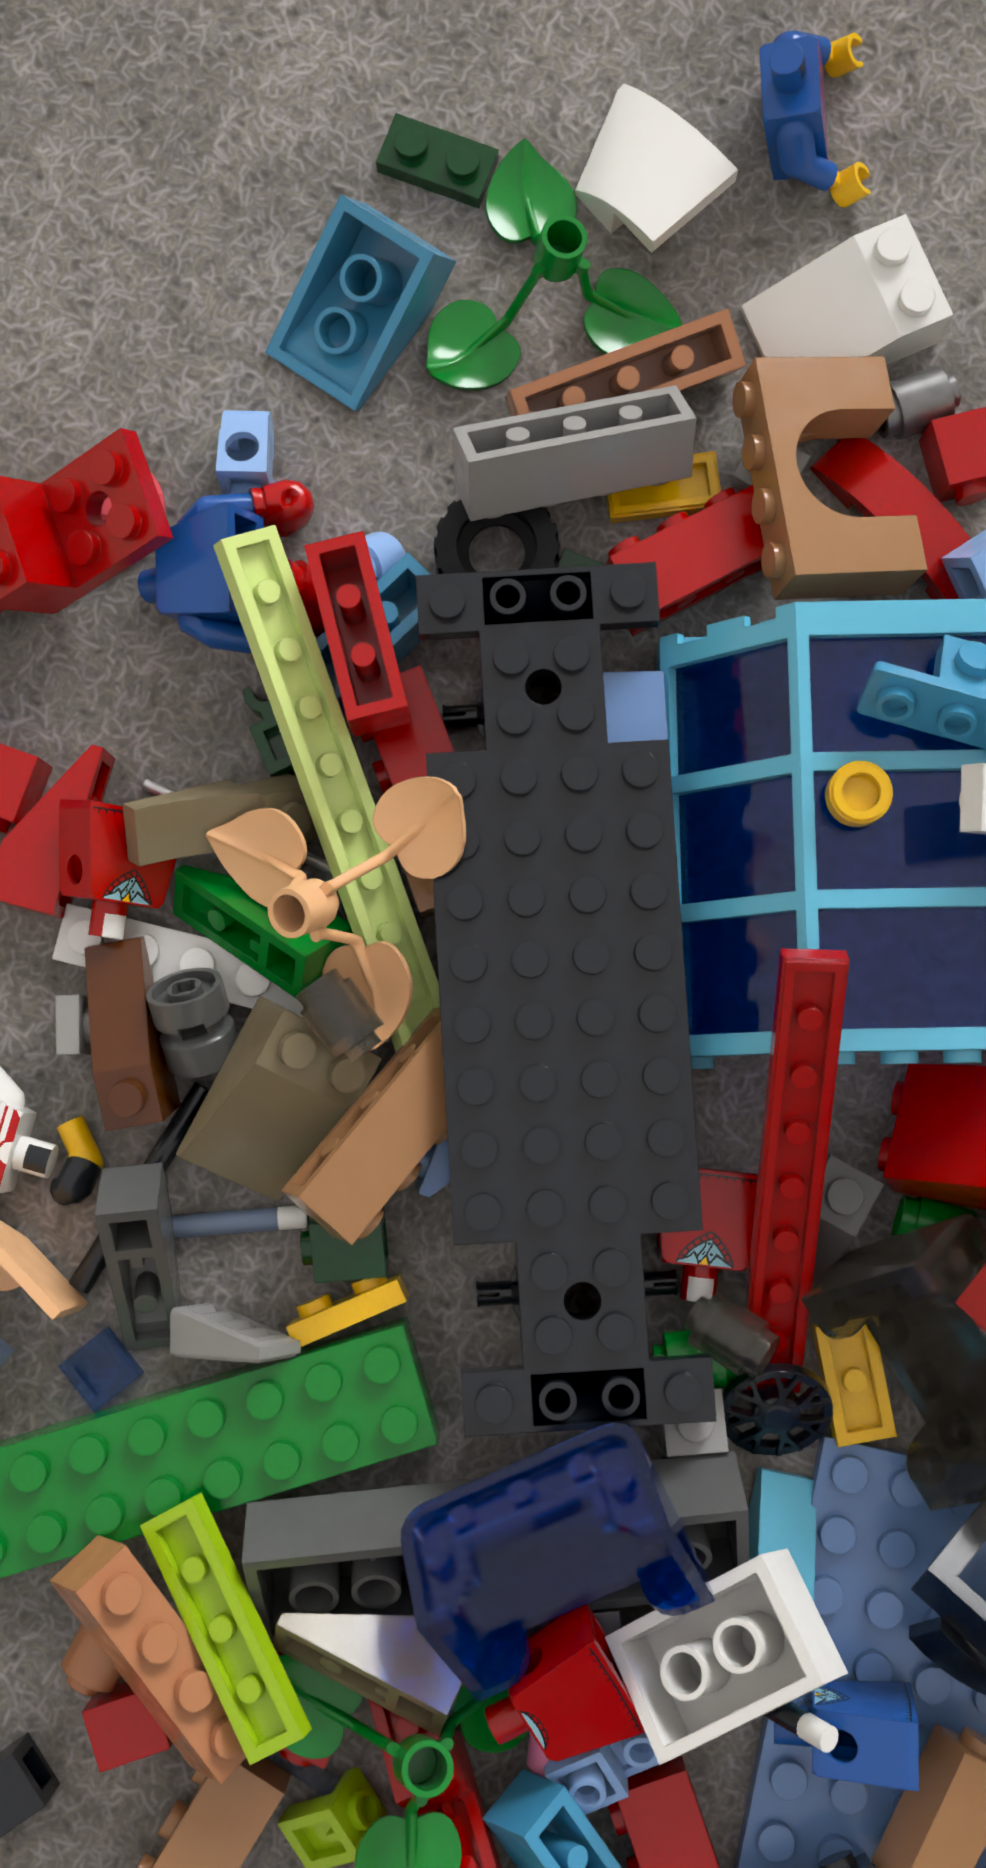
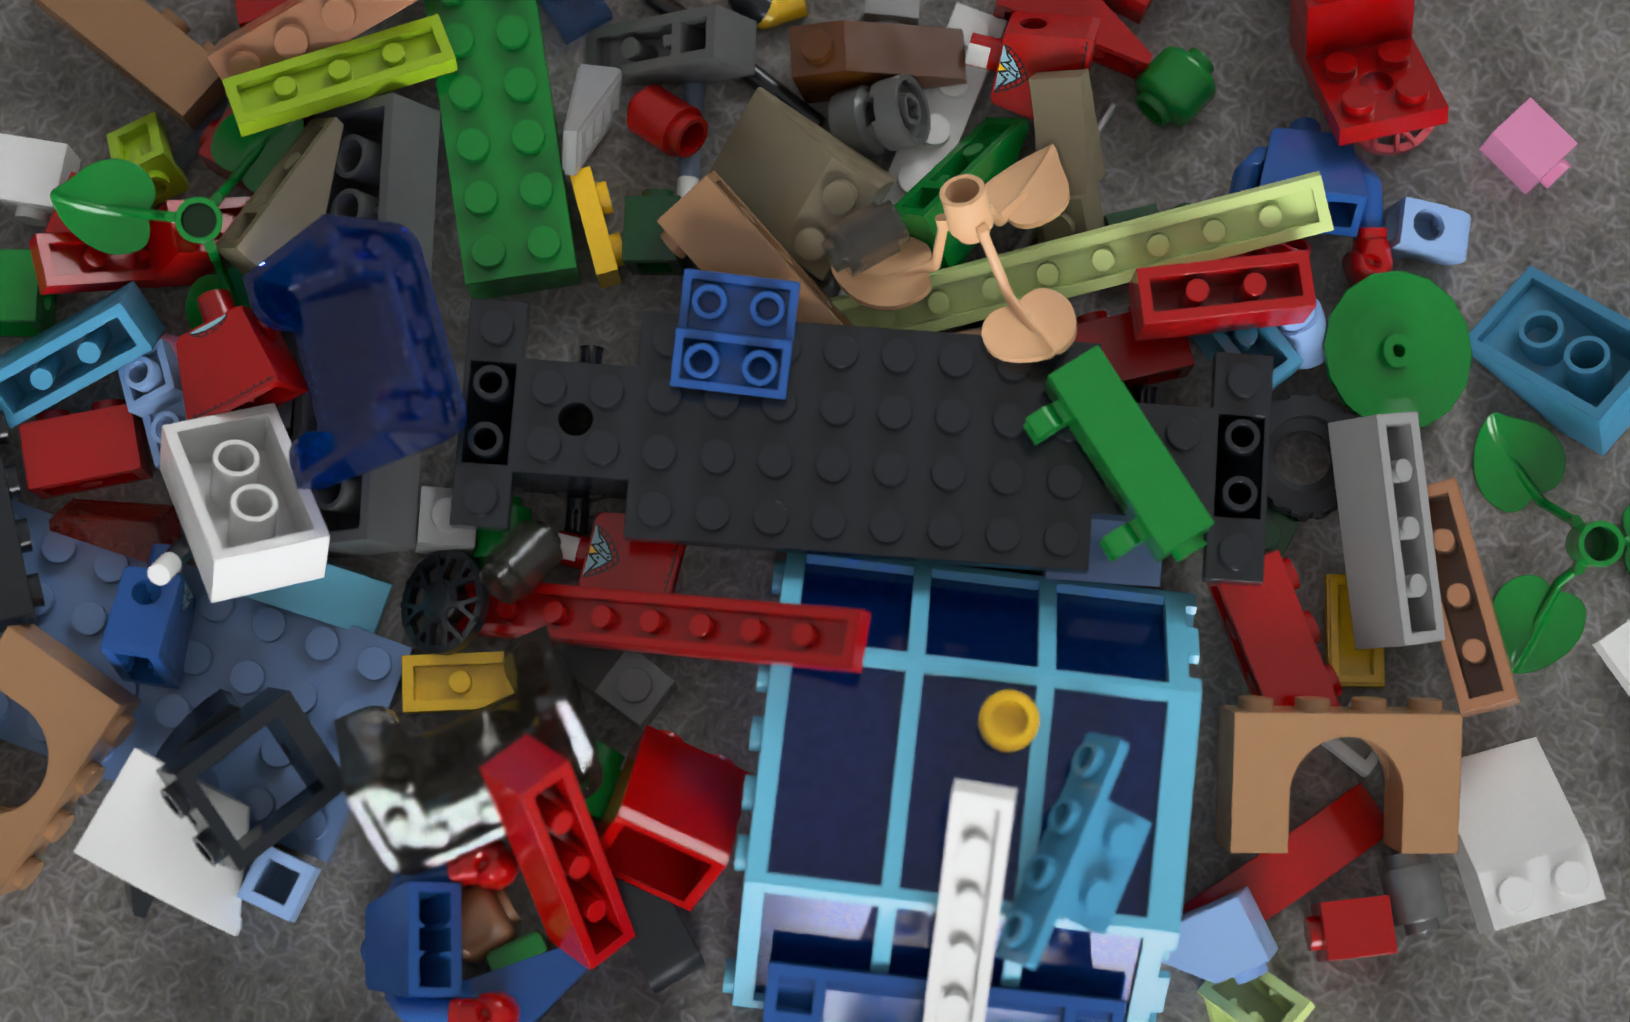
camera: 90 degrees right, 5 degrees down
none -> clear red slope [49,499,181,563]
none -> red brick [627,84,708,158]
none -> blue slope [670,268,801,400]
none -> green brick [1023,345,1214,563]
none -> green head [1134,46,1216,128]
none -> green piece [1323,270,1472,428]
none -> bright pink brick [1479,97,1578,195]

